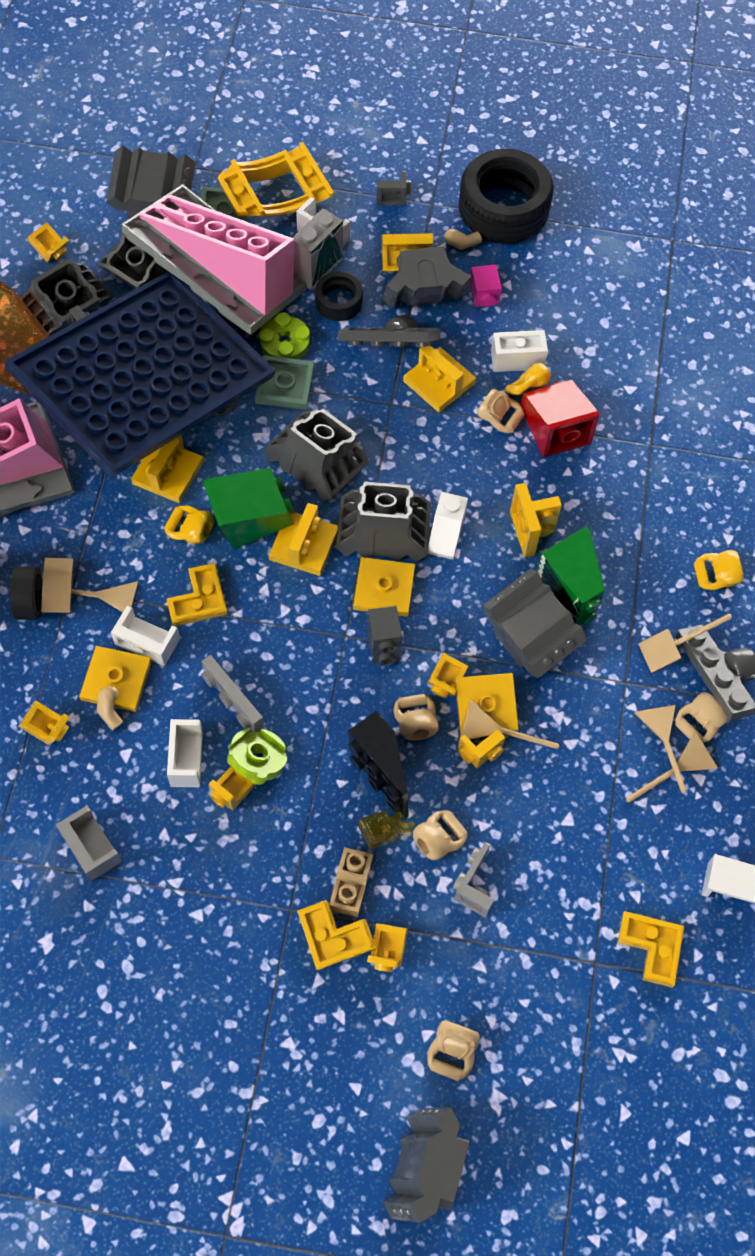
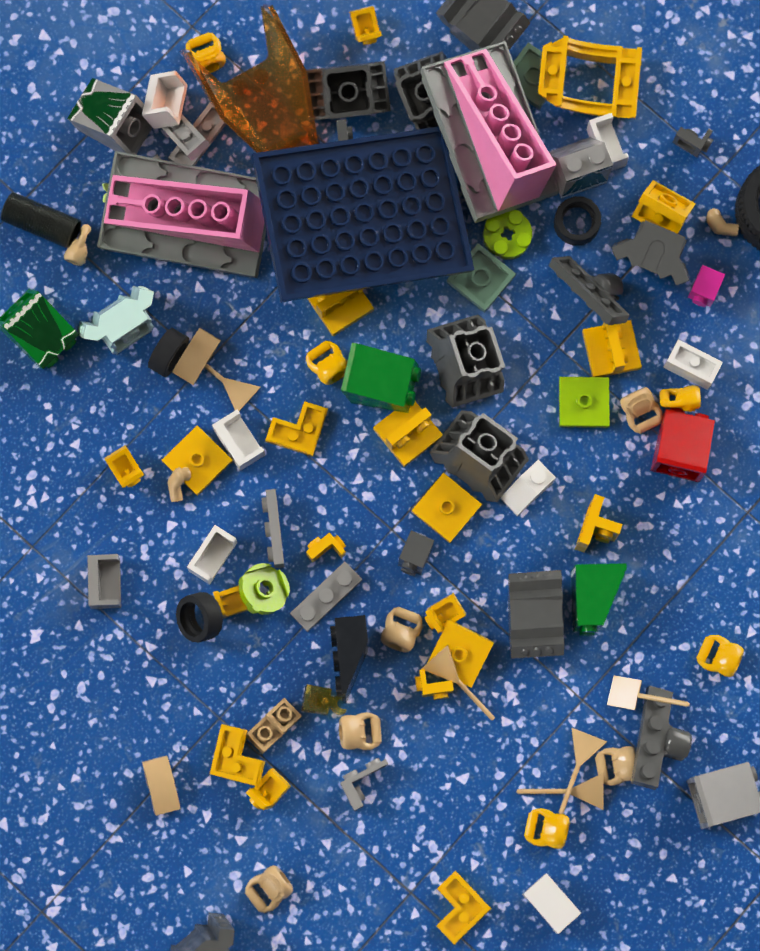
camera: 30 degrees right, 15 degrees up
none -> tan slope [142,756,181,816]
none -> black tyre [176,592,223,643]
none -> light grey plate [290,562,362,632]
none -> yellow bracket [306,532,346,563]
none -> yellow piece [524,808,570,849]
none -> lime plate [559,377,610,428]

